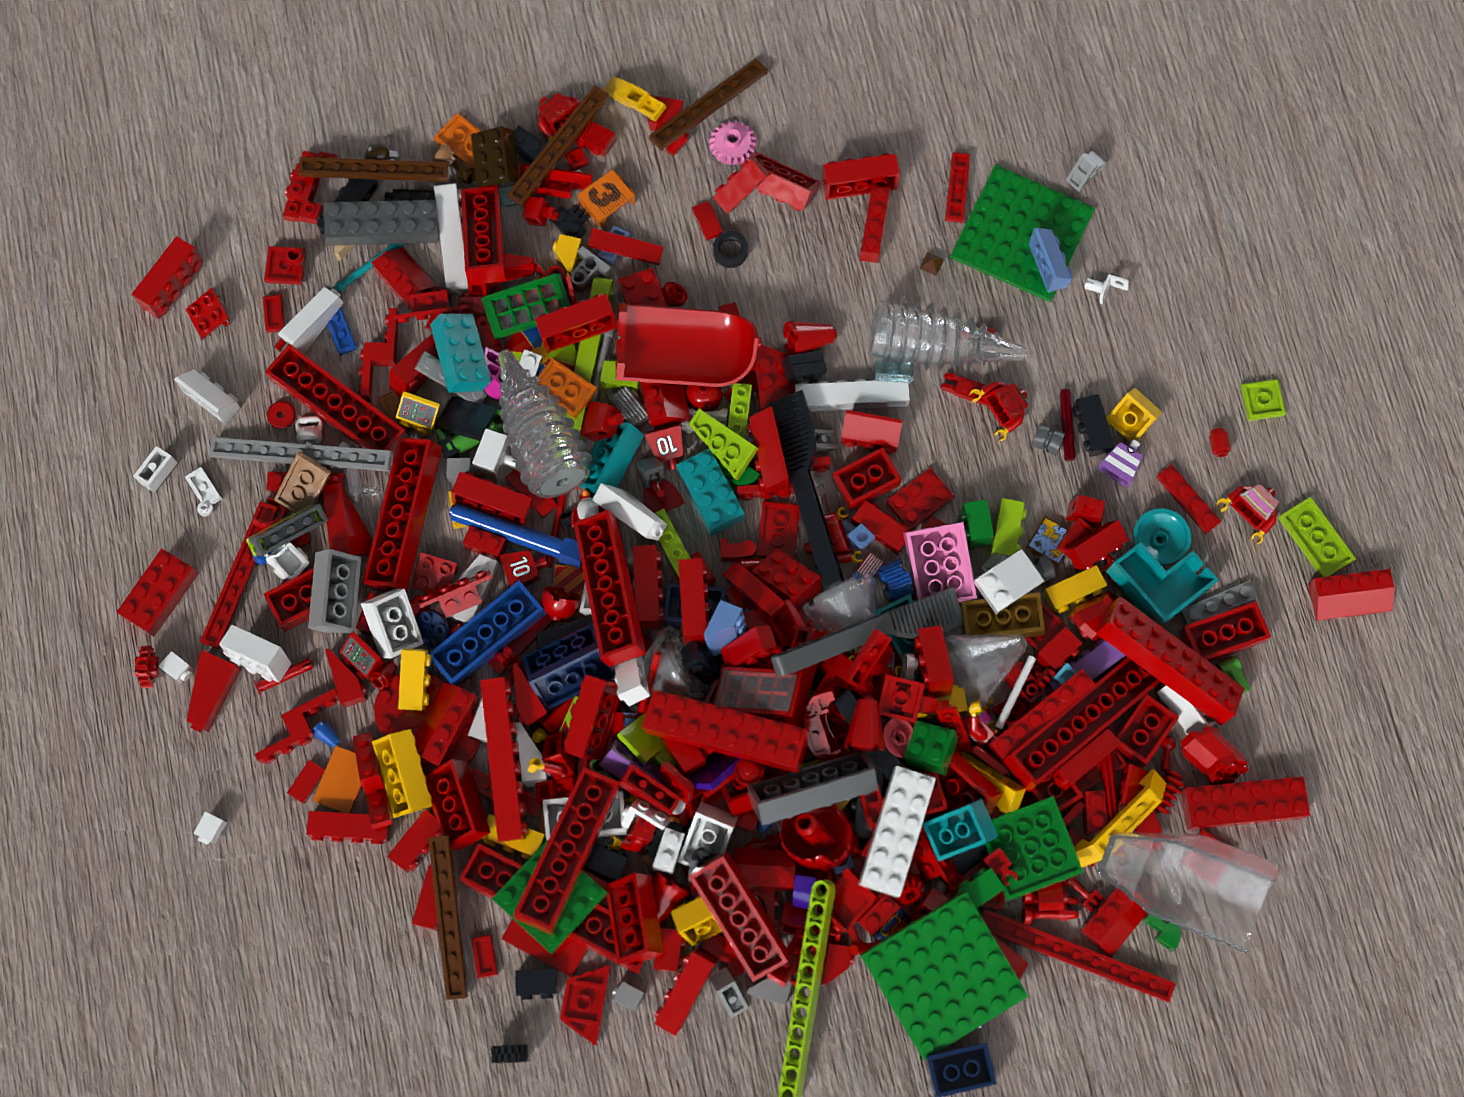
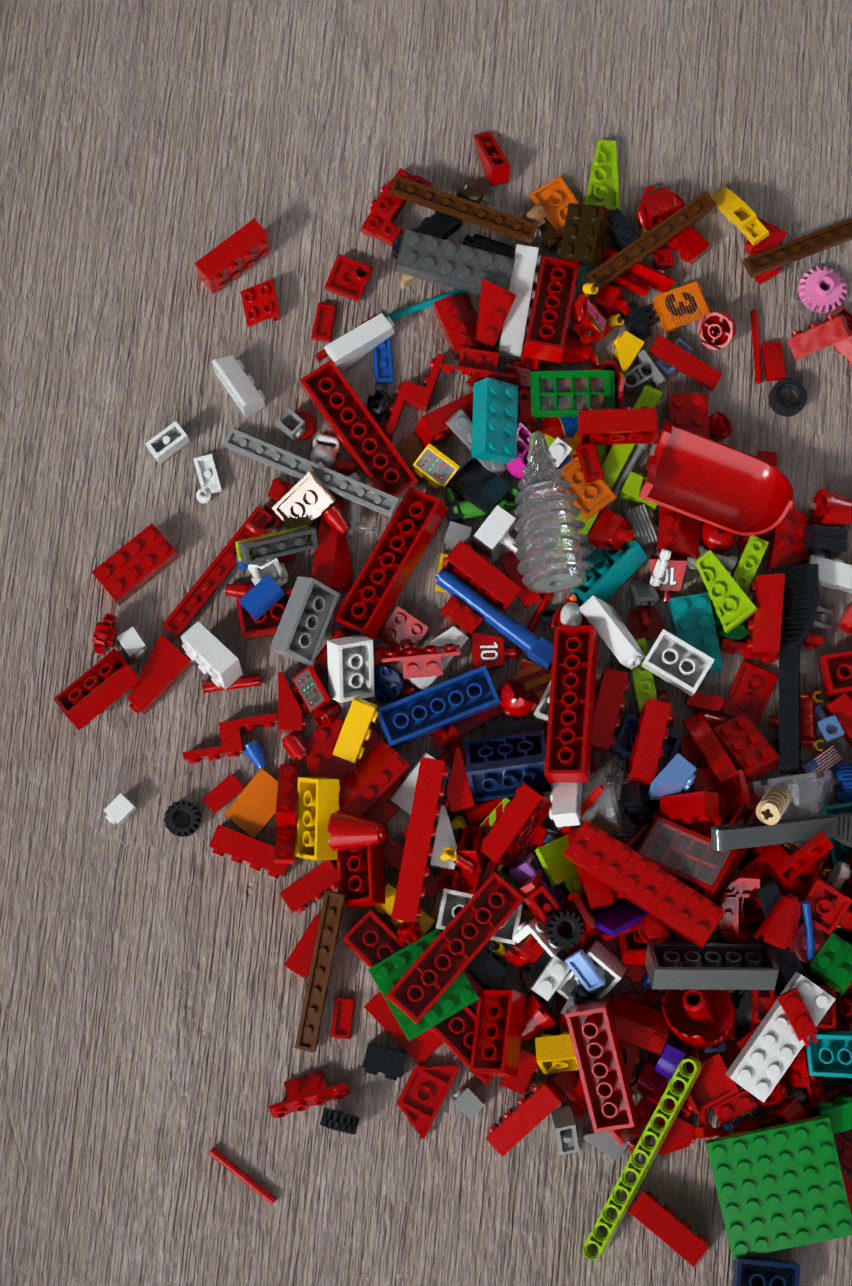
camera: 15 degrees right, 5 degrees up
none -> red brick [53,648,141,730]
none -> black tyre [164,800,201,837]
none -> red cone [225,582,254,599]
none -> blue brick [239,574,285,621]
none -> red bracket [268,1070,351,1118]
none -> light grey window [275,407,306,440]
none -> red brick [281,732,309,762]
none -> red cone [323,505,350,535]
none -> red cone [328,811,386,851]
none -> red tile [335,460,356,474]
none -> black hair [367,389,392,417]
none -> red gear [397,921,423,945]
none -> red slope [473,132,510,186]
none -> red wing [475,279,516,348]
none -> red tile [517,873,542,896]
none -> black tyre [544,910,584,948]
none -> light blue tile [565,949,606,993]
none -> red torso [571,283,624,344]
none -> red tile [575,442,604,484]
none -> lime wing [584,140,620,212]
none -> red wedge [628,1191,710,1267]
none -> white brick [641,629,715,696]
none -> white axle [650,549,671,587]
none -> red cylinder [697,311,737,350]
none -> red bar [750,310,763,384]
none -> tan piece [756,786,791,826]
none -> red hinge [777,988,818,1047]
none -> blue bar [801,901,816,960]

